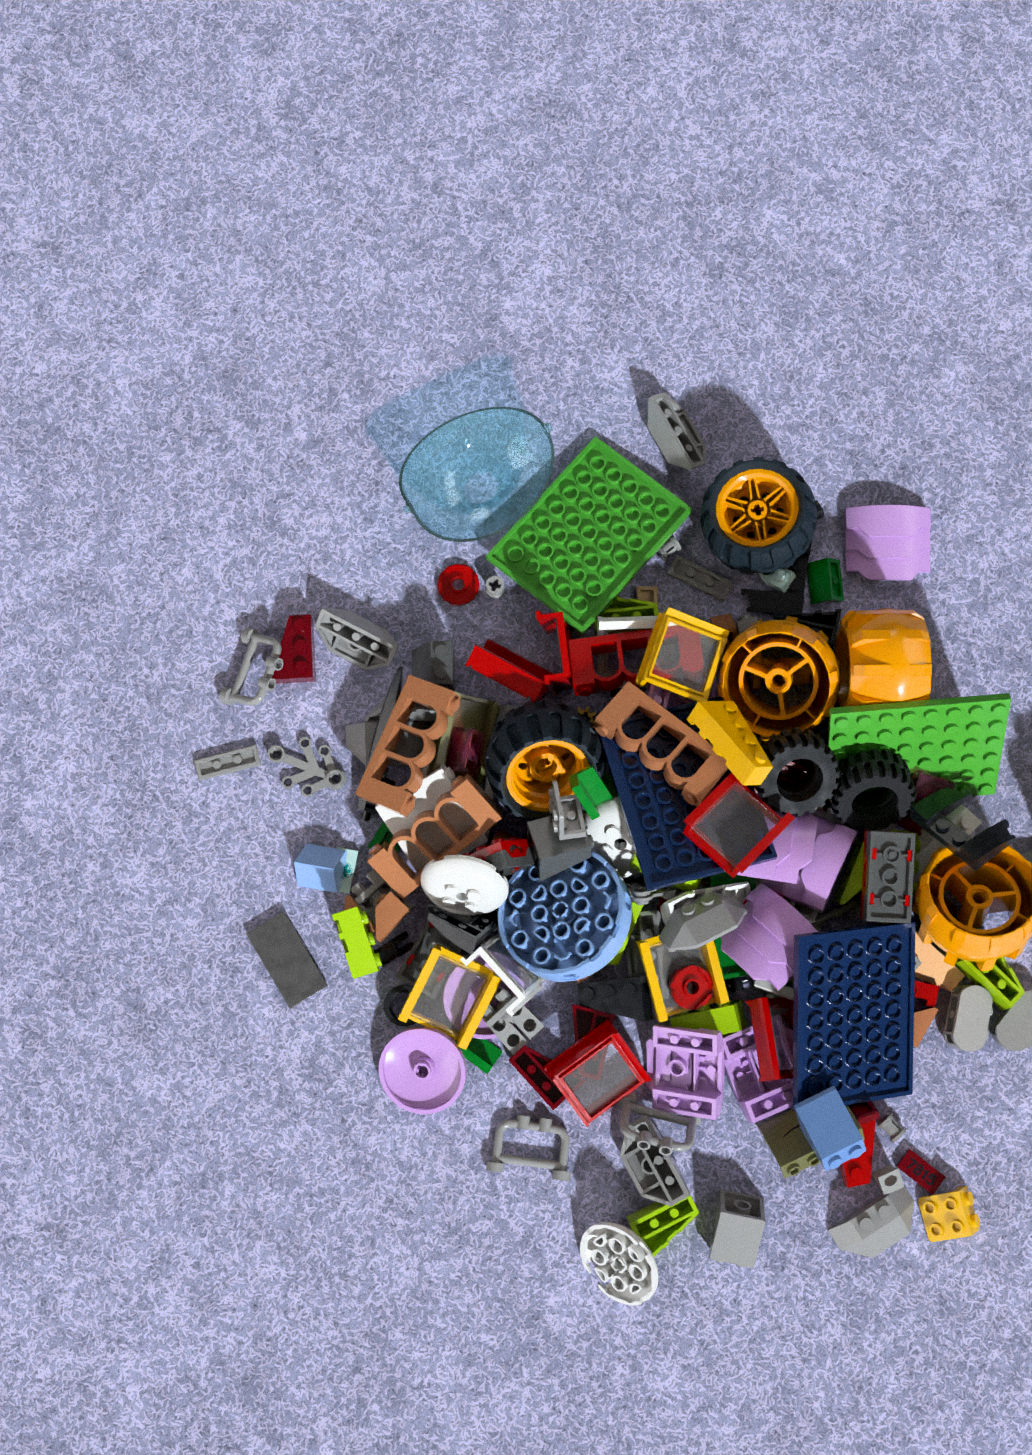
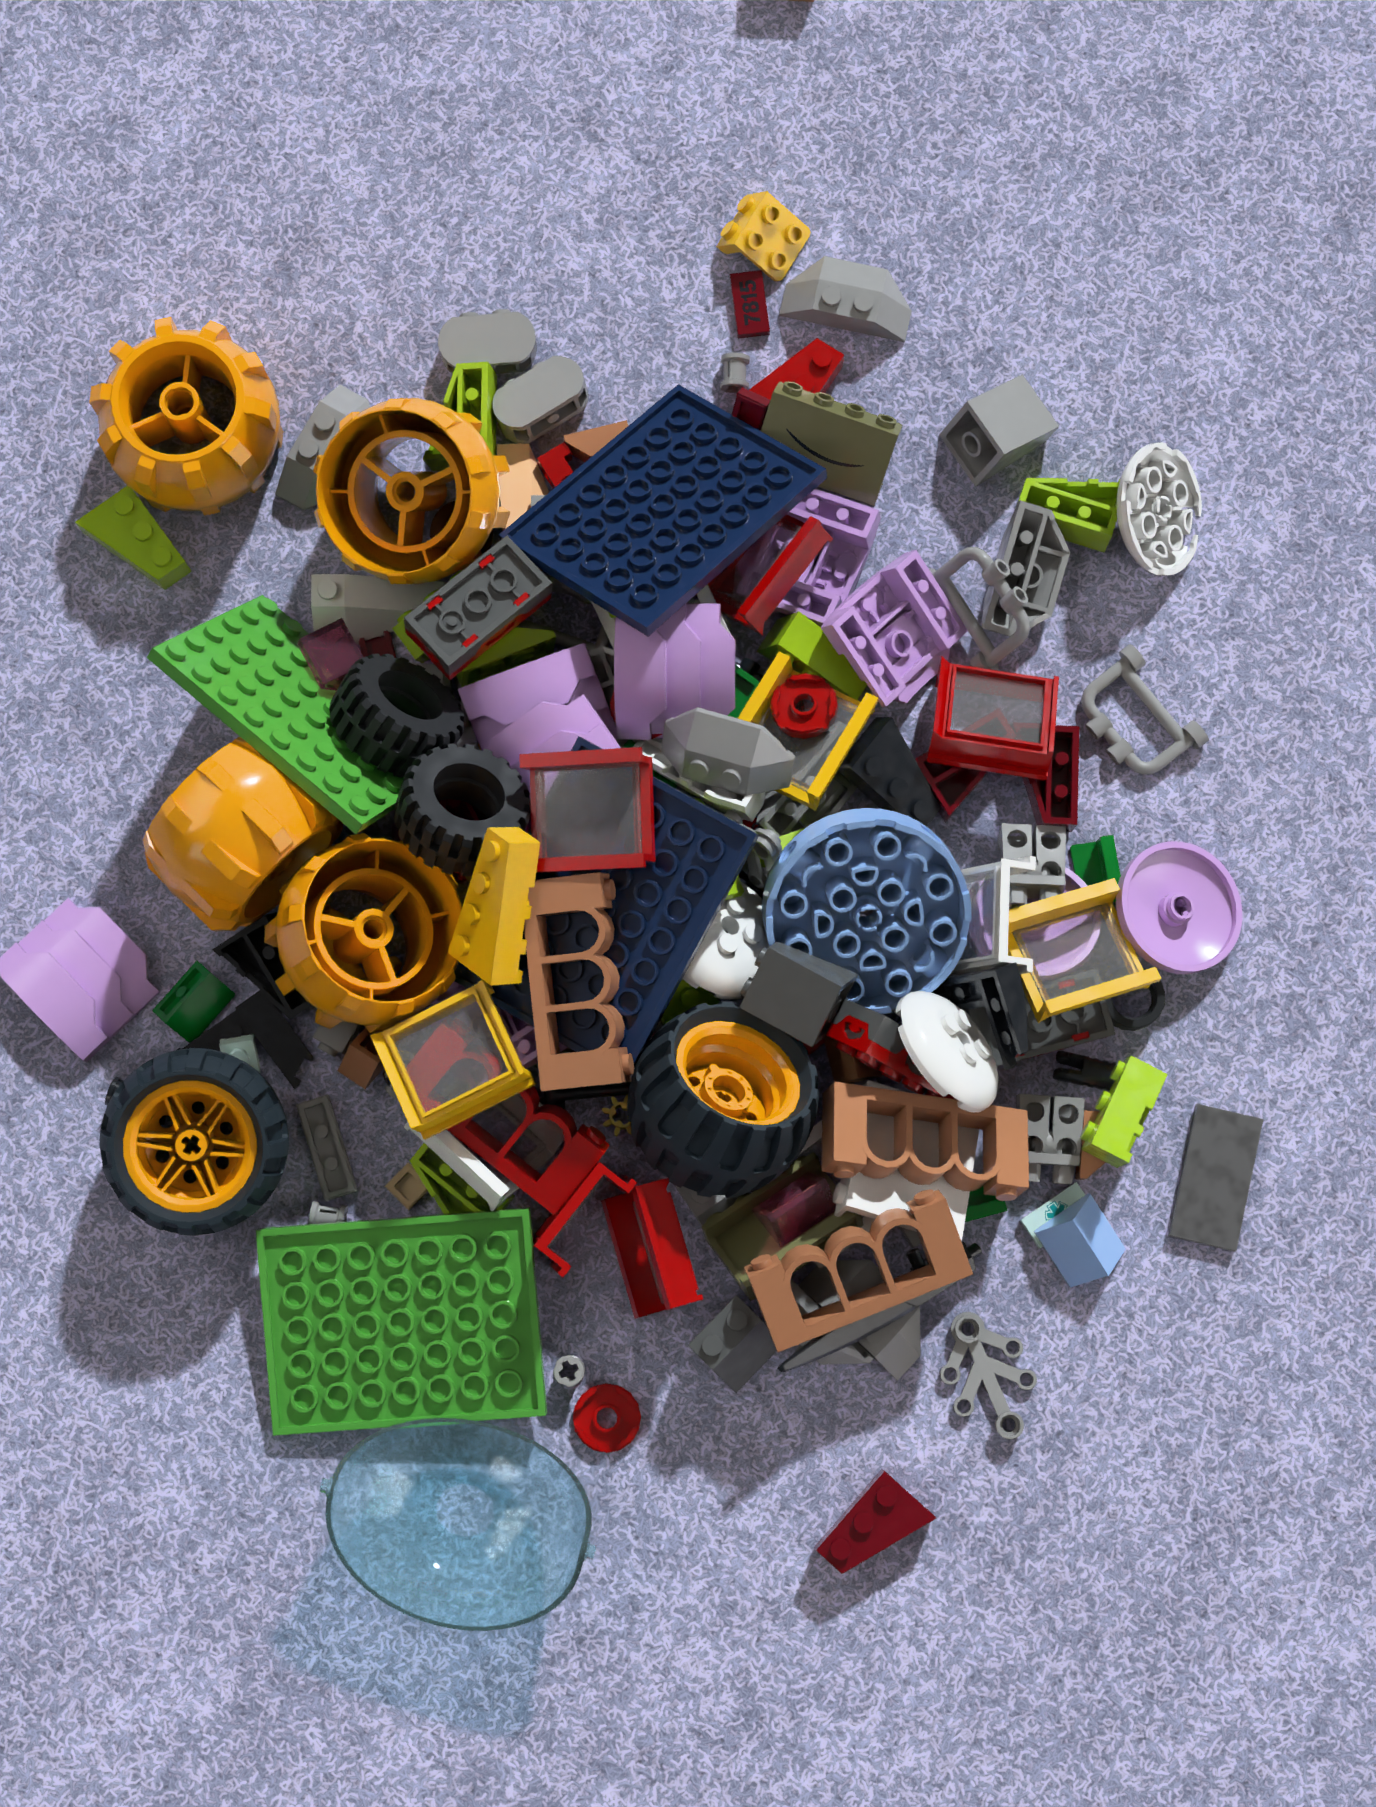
camera: 140 degrees left, 0 degrees up
light grey tile [194,744,262,781] -> none
light grey bar [219,628,284,706] -> none
light grey wedge [315,607,398,670] -> none
nougat slope [375,891,411,943] -> none
light grey bracket [548,780,586,840] -> none
green panel [568,765,612,820] -> none
light grey wedge [647,392,706,470] -> none
medium blue slope [793,1086,866,1171] -> none
light grey bracket [871,1165,904,1196] -> none
black wedge [910,786,1016,871] -> none

